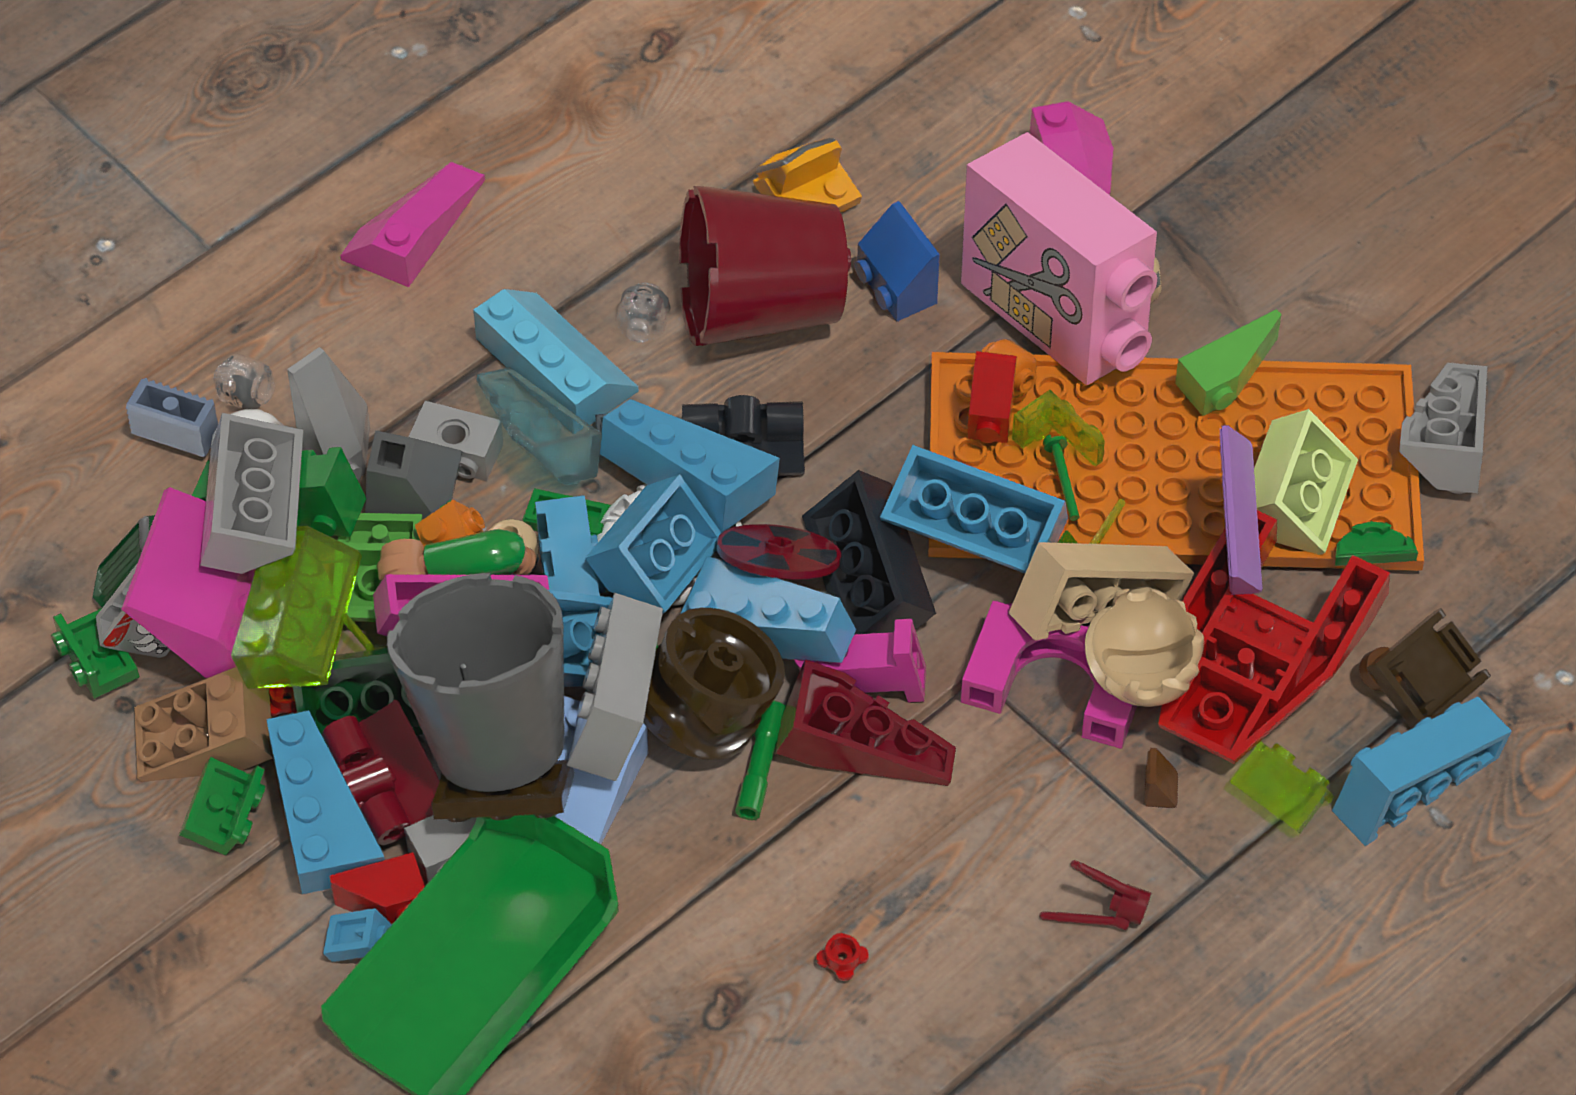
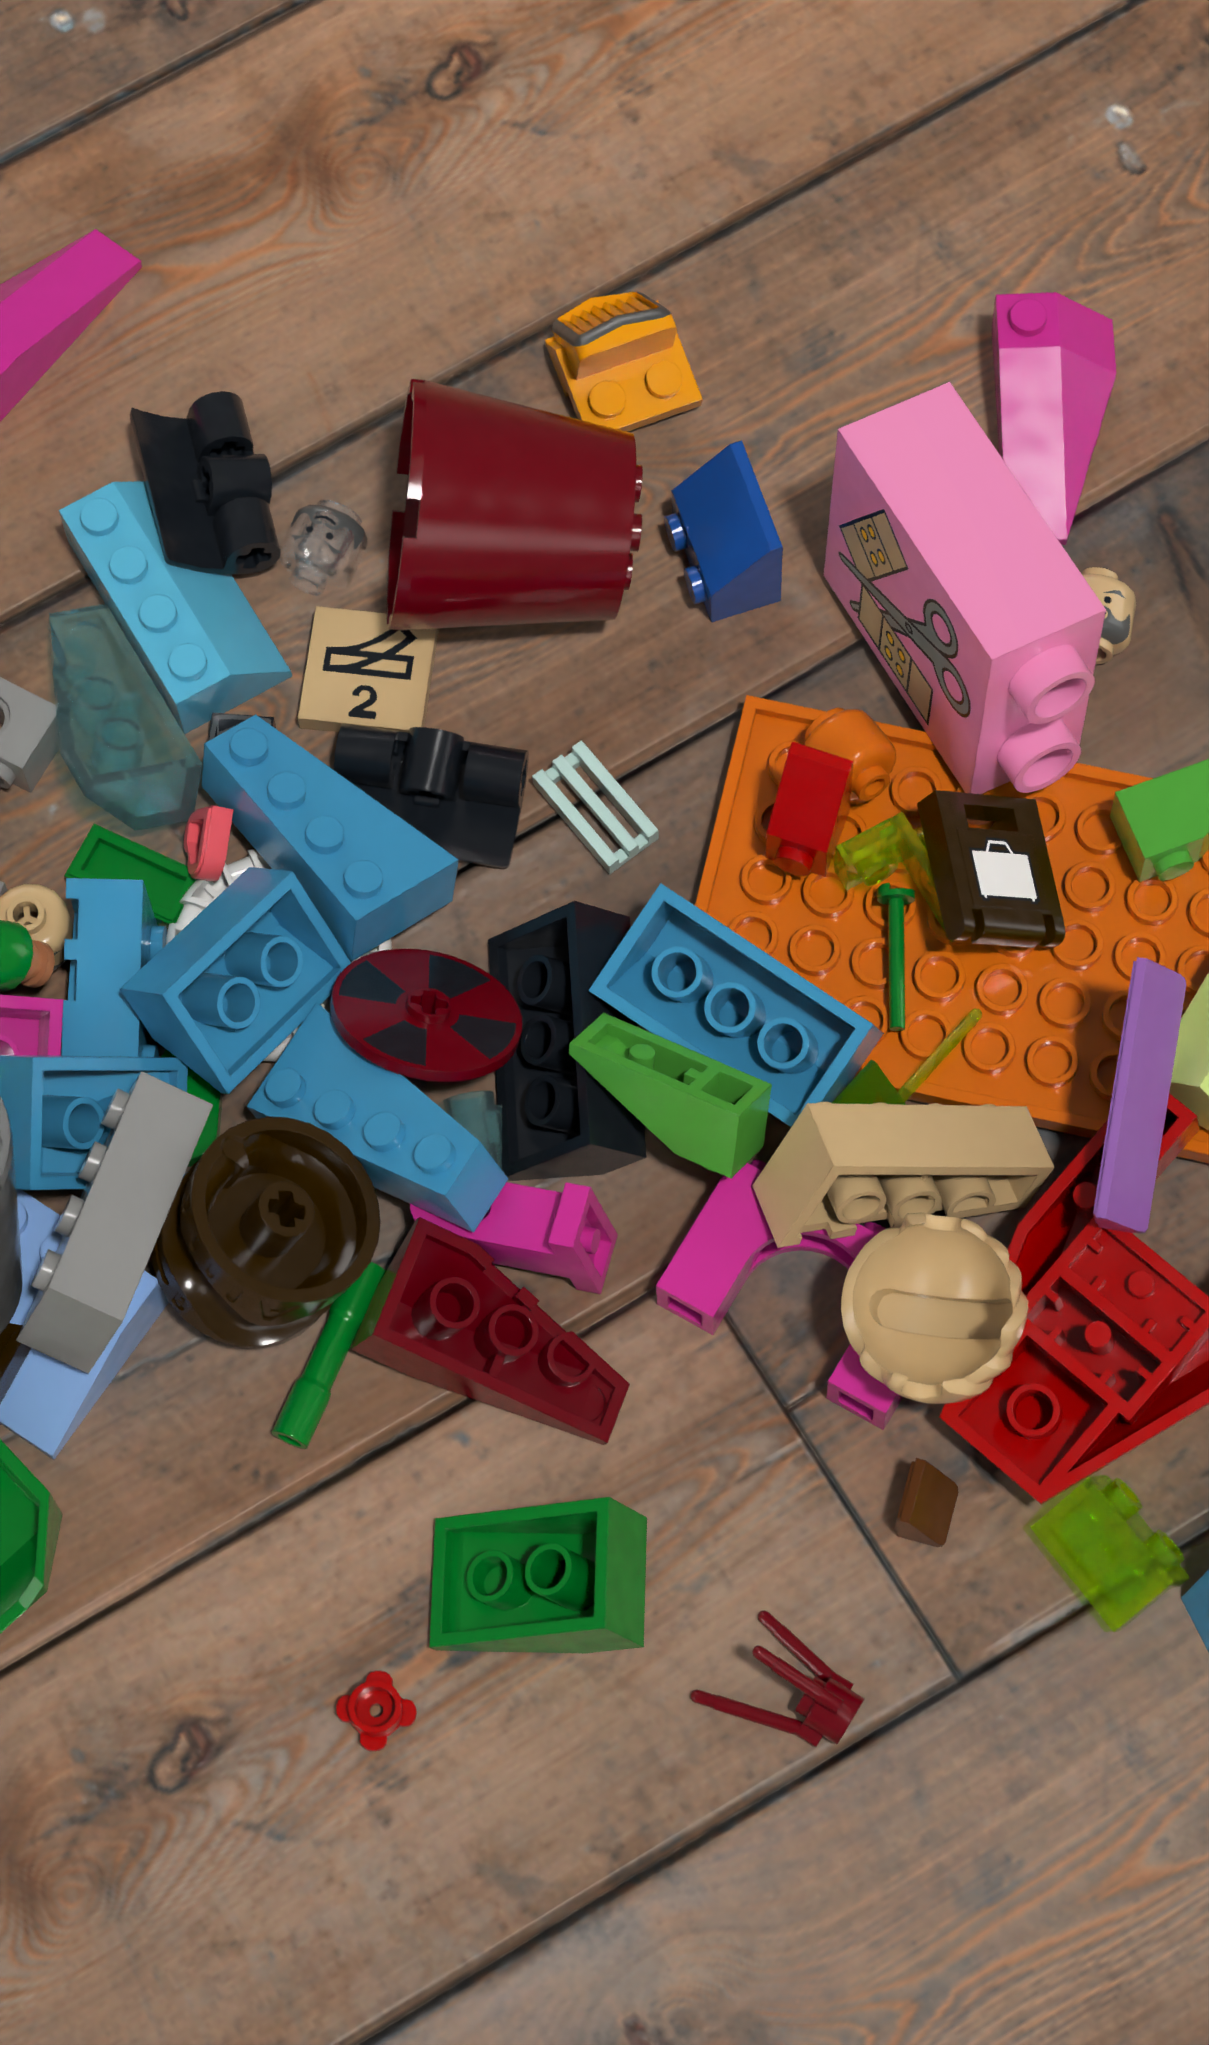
camera: 15 degrees right, 15 degrees up
none -> black panel [130,391,281,574]
none -> coral tile [184,805,234,883]
none -> tan tile [298,606,439,733]
none -> green slope [429,1497,647,1654]
none -> light aqua tile [532,740,659,875]
none -> bright green slope [569,1013,772,1178]
none -> dark brown container [917,790,1065,948]

